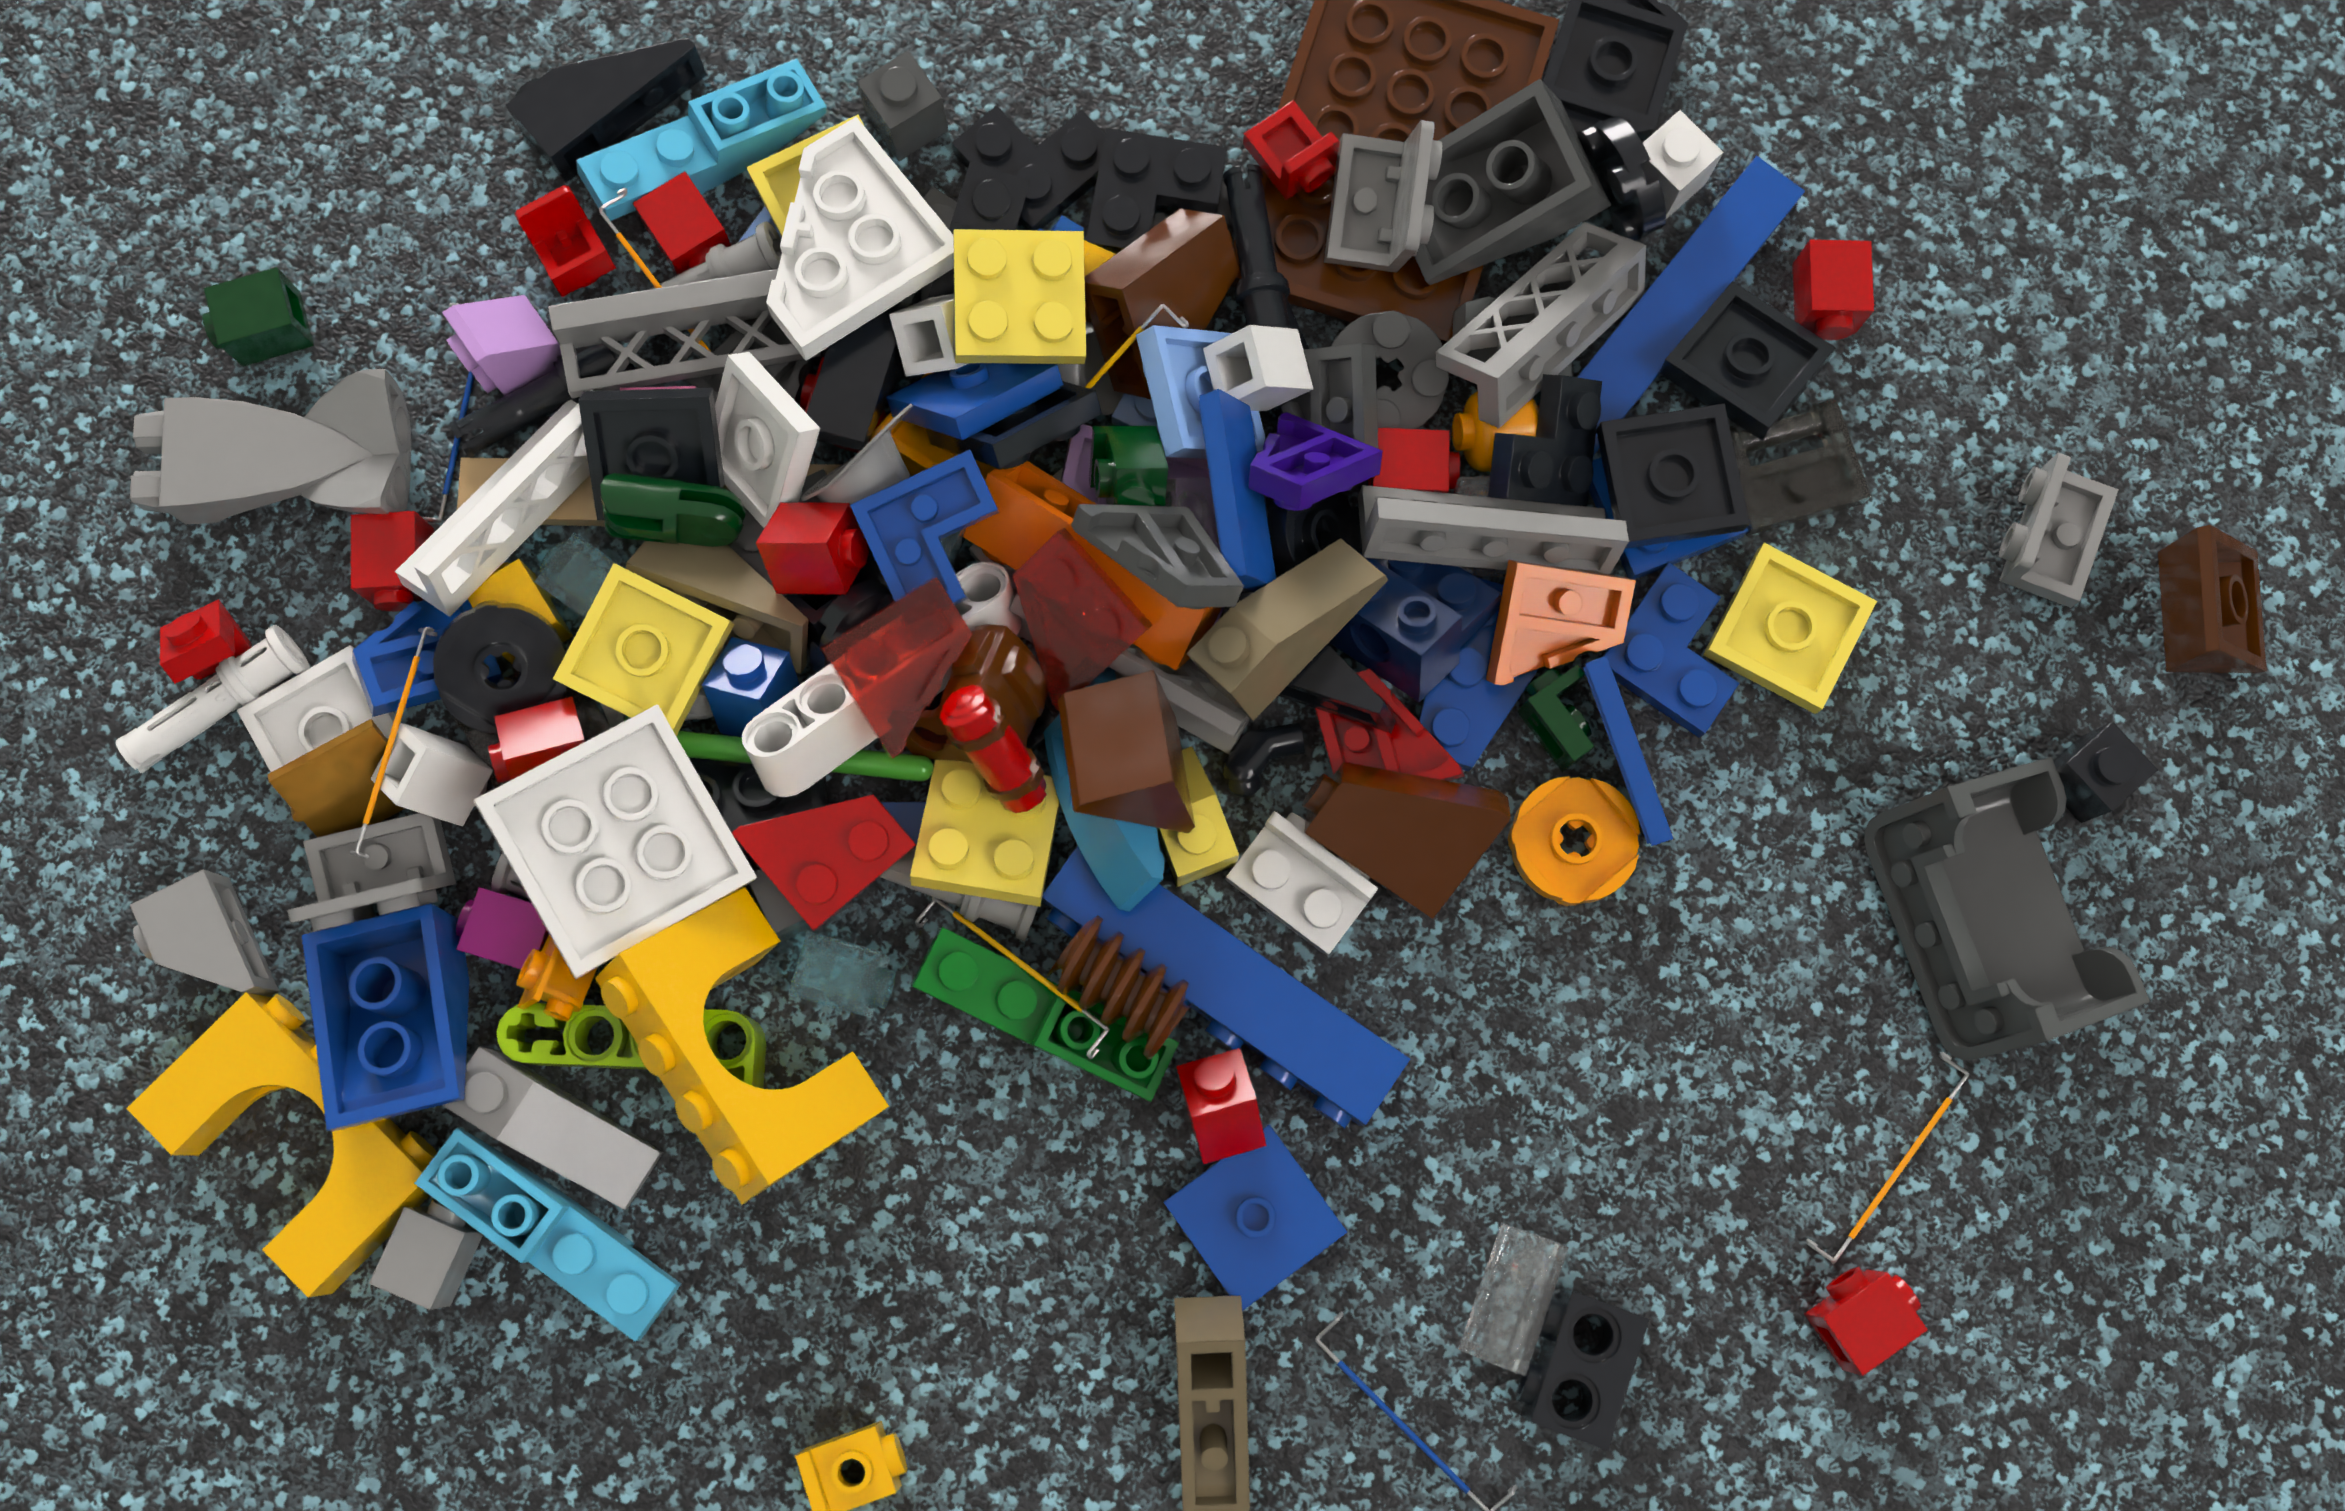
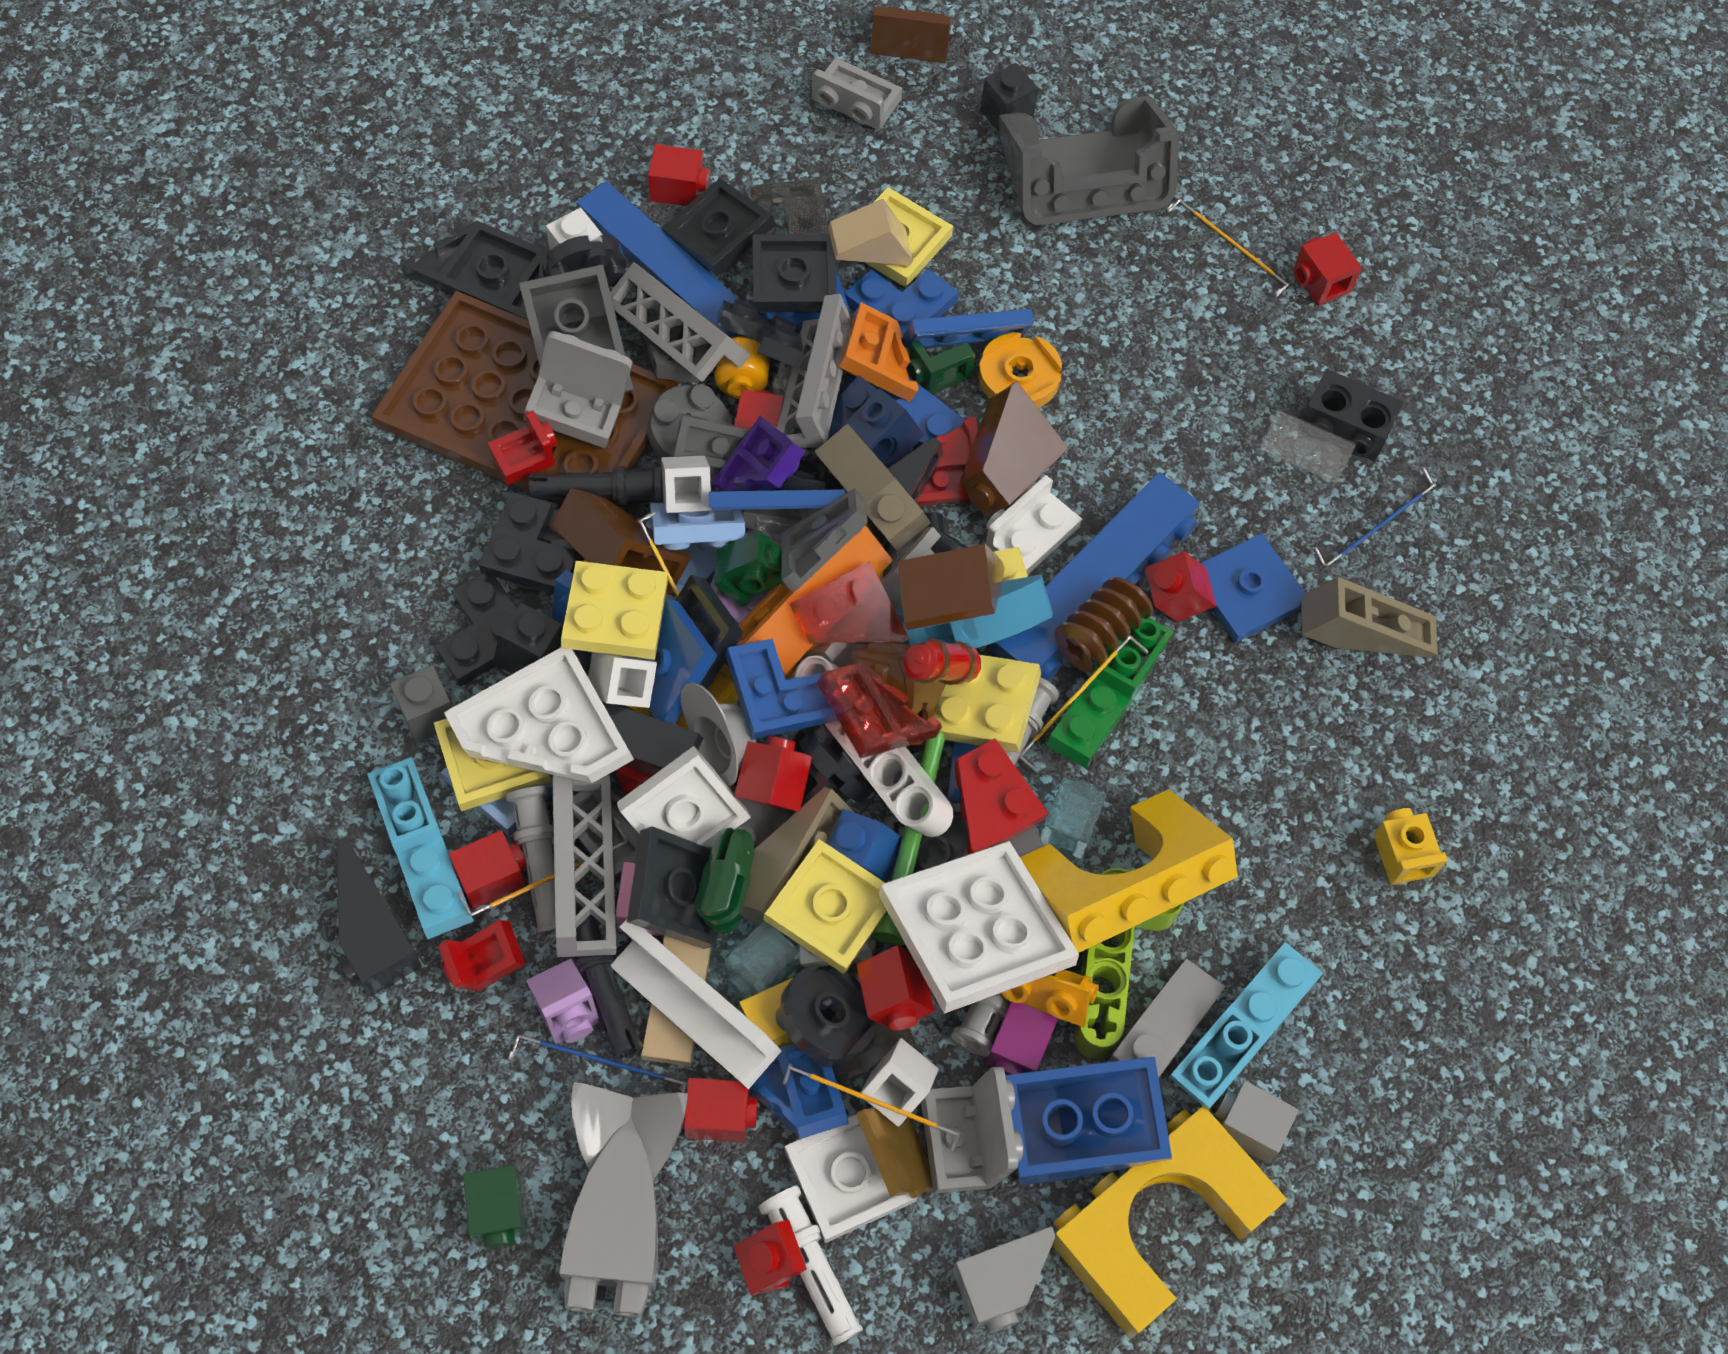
camera: 85 degrees left, 15 degrees down
none -> tan slope [828,199,913,266]

